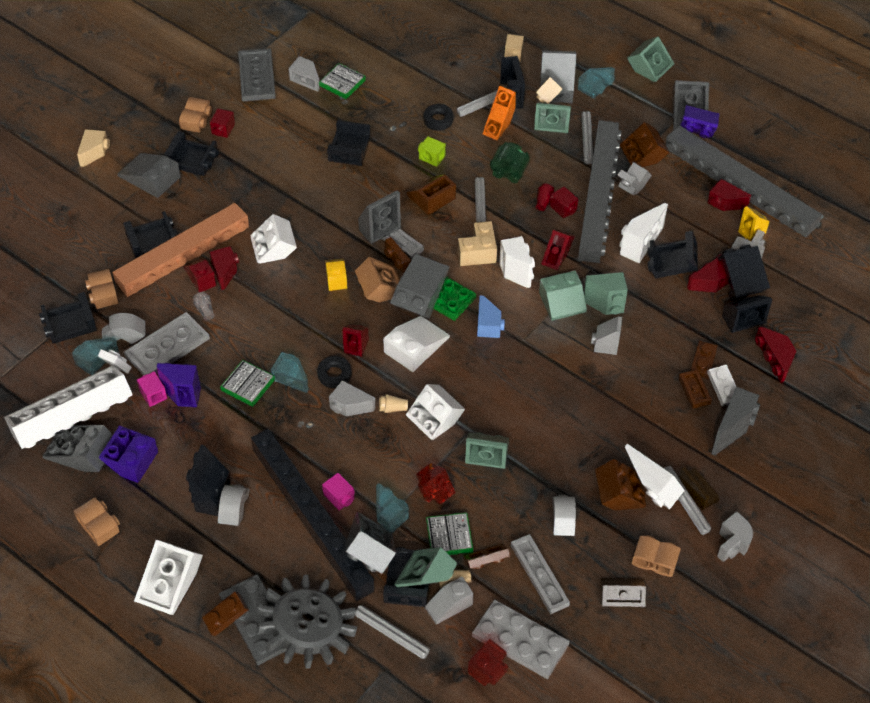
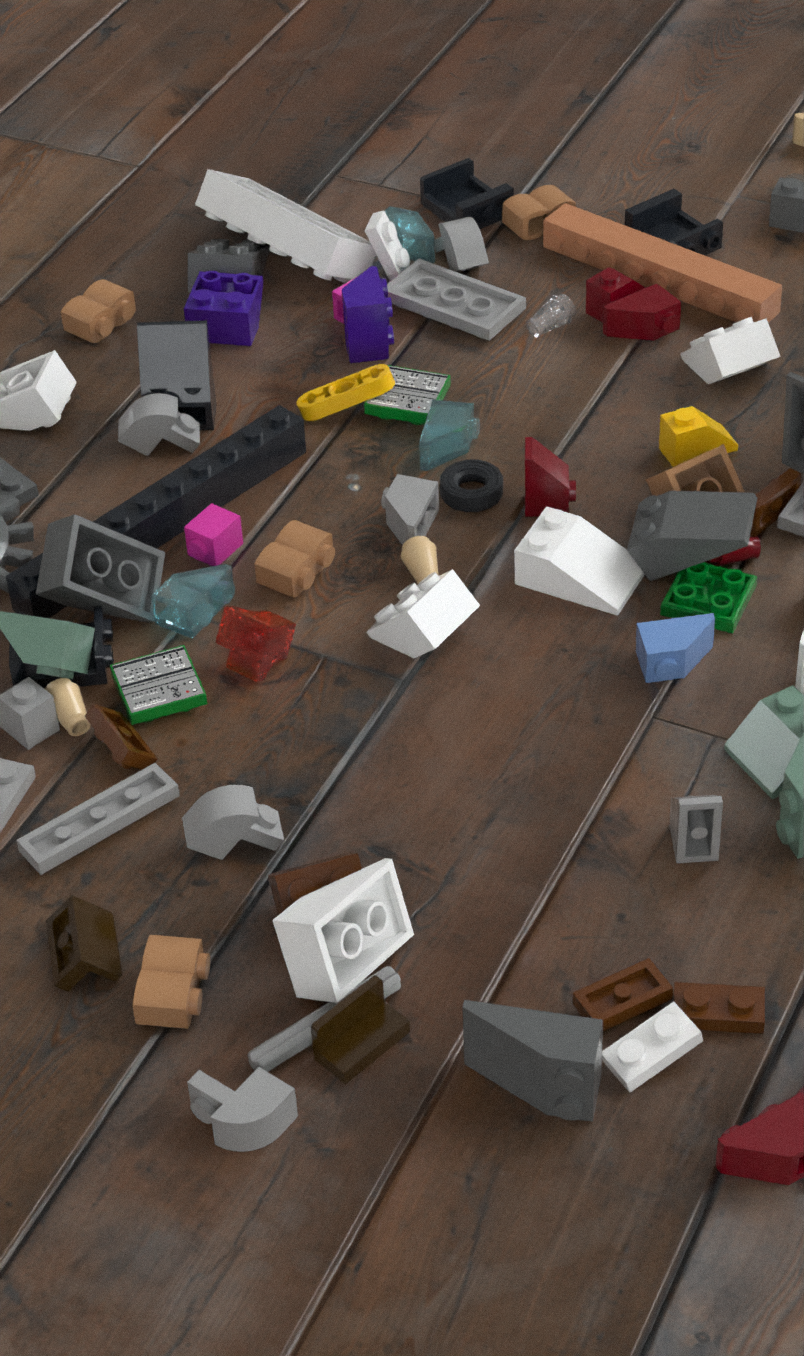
camera: 80 degrees right, 10 degrees down
sand green slope [465,432,509,469] -> none
none -> medium nougat brick [254,520,335,598]
none -> yellow beam [296,364,395,421]

